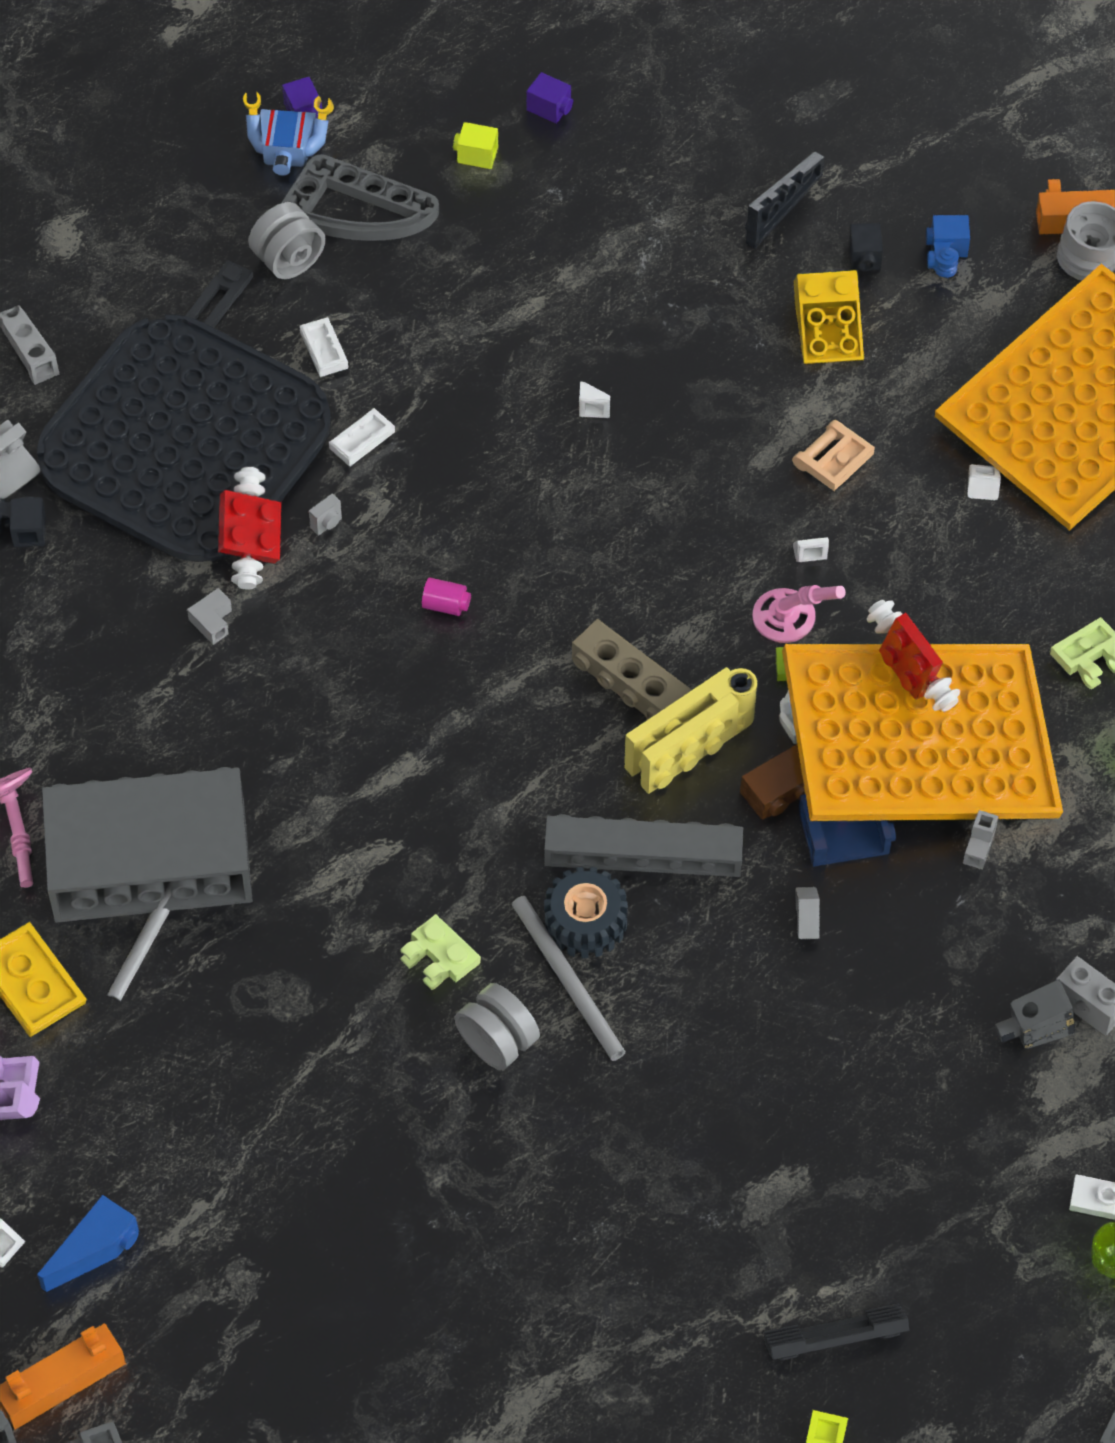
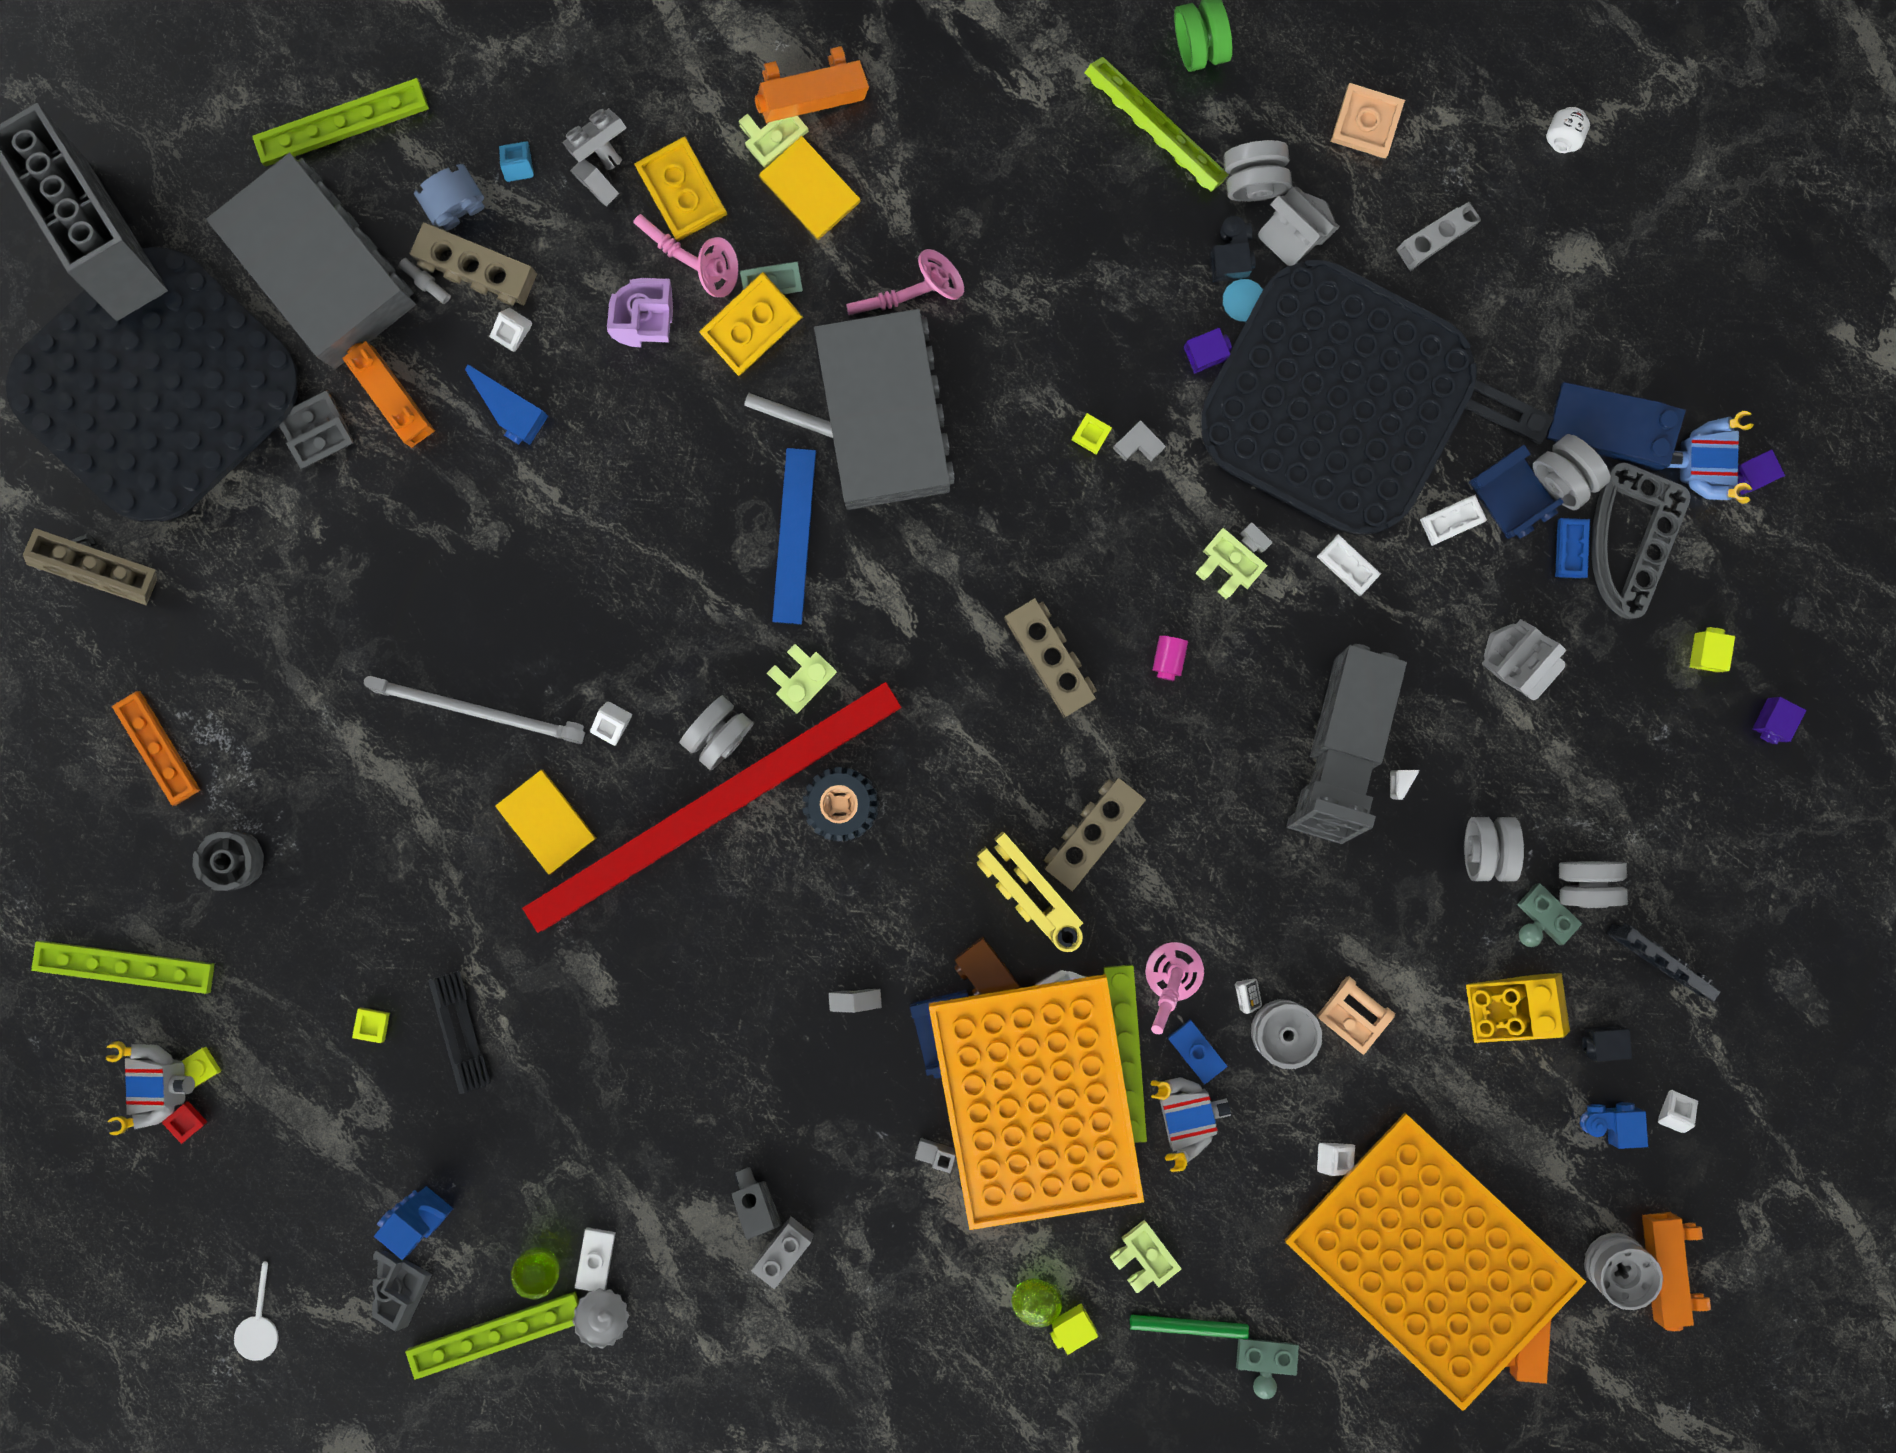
camera: 80 degrees right, 30 degrees up
red plate [218,467,281,589] -> none
light grey piece [512,896,626,1061] -> none
dark grey brick [545,814,743,877] -> none
red plate [867,600,960,712] -> none
none -> light grey hinge [364,676,585,744]
none -> blue arch [374,1186,453,1260]
none -> yellow tile [495,770,597,875]
none -> red piece [522,682,902,933]
none -> white slope [590,702,632,746]
none -> blue tile [772,448,816,625]
none -> dark tan brick [1004,598,1097,718]
none -> neon yellow plate [1072,413,1112,455]
none -> torso [1151,1077,1231,1172]
none -> blue plate [1167,1019,1228,1085]
none -> dark purple brick [1184,328,1232,374]
none -> yellowish green plate [1195,528,1268,599]
none -> medium azure piece [1223,279,1263,322]
none -> light grey wheel [1251,999,1322,1069]
none -> dark grey brick [1286,644,1407,844]
none -> light grey wheel [1464,817,1524,881]
none -> dark blue panel [1469,445,1564,539]
none -> light grey piece [1482,619,1566,700]
none -> sand green plate [1517,883,1582,947]
none -> dark blue slope [1546,383,1686,472]
none -> blue plate [1555,518,1590,578]
none -> light grey wheel [1559,861,1628,908]
none -> white slope [1658,1090,1698,1133]

